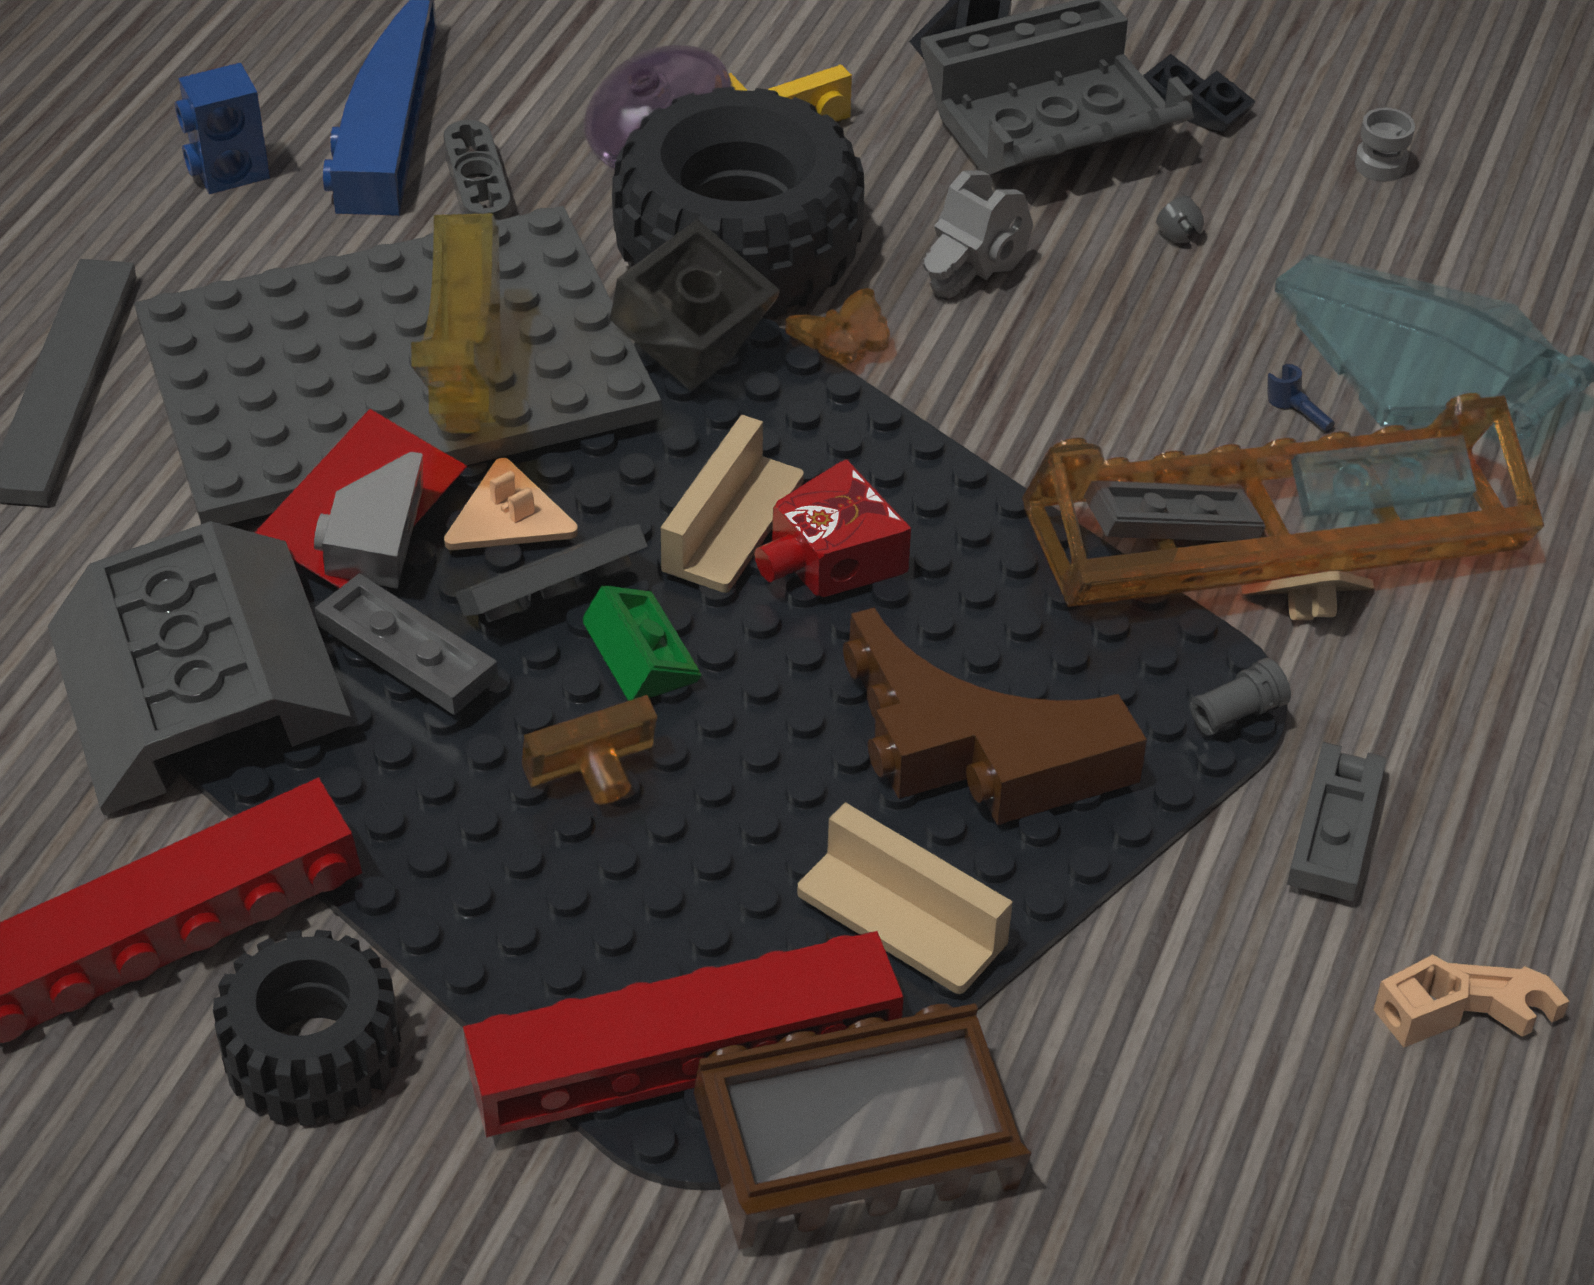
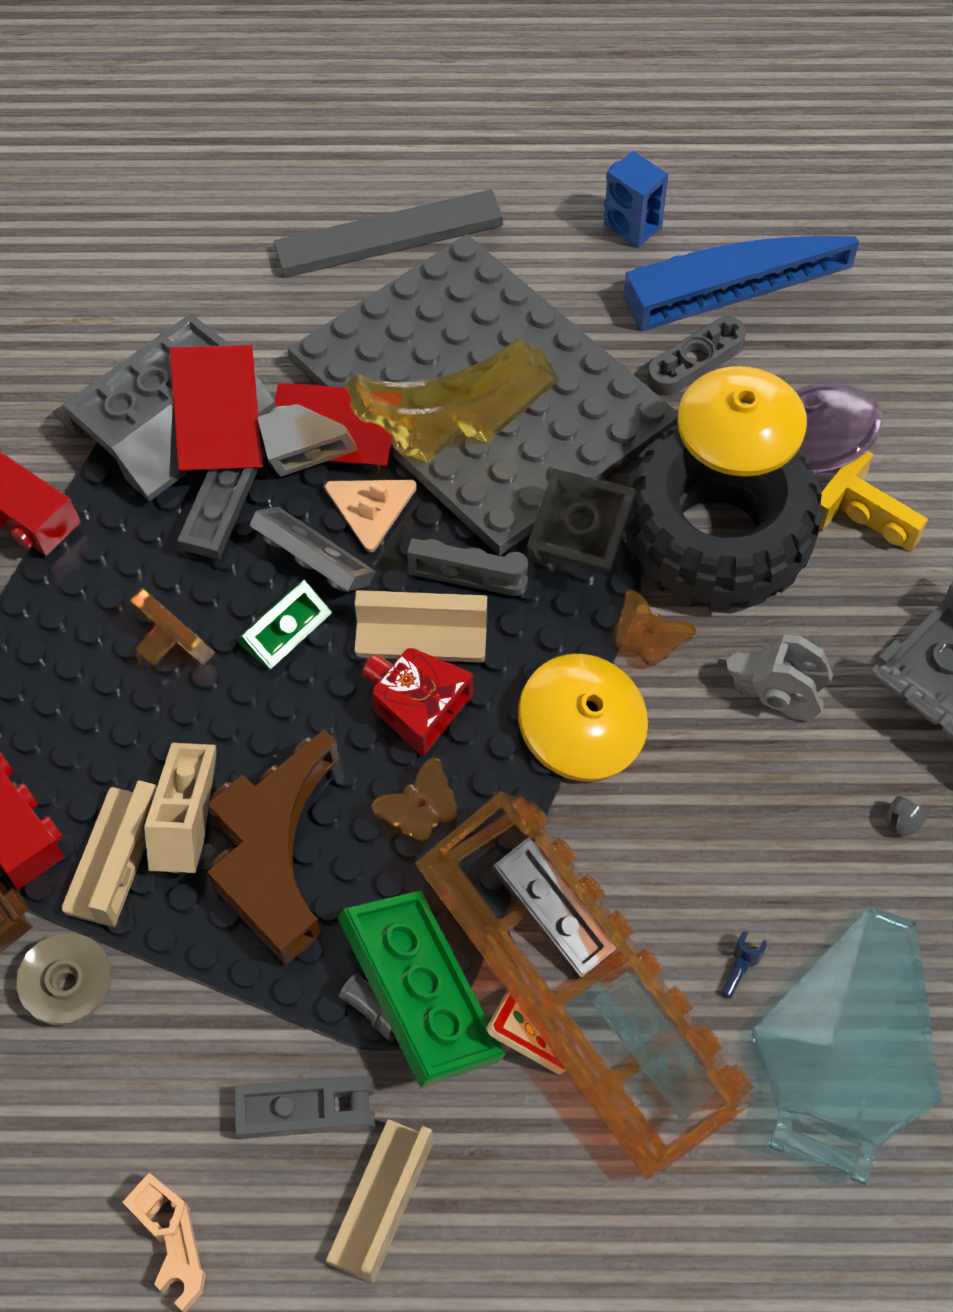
camera: 70 degrees right, 15 degrees up
none -> dark tan dish [16,933,112,1025]
none -> tan slope [144,743,217,873]
none -> red piece [170,345,263,471]
none -> tan panel [326,1119,434,1284]
none -> green tile [337,890,505,1088]
none -> clear orange animal [371,757,457,841]
none -> dark grey plate [407,538,528,596]
none -> yellow dish [518,654,648,782]
none -> yellow dish [677,366,807,476]

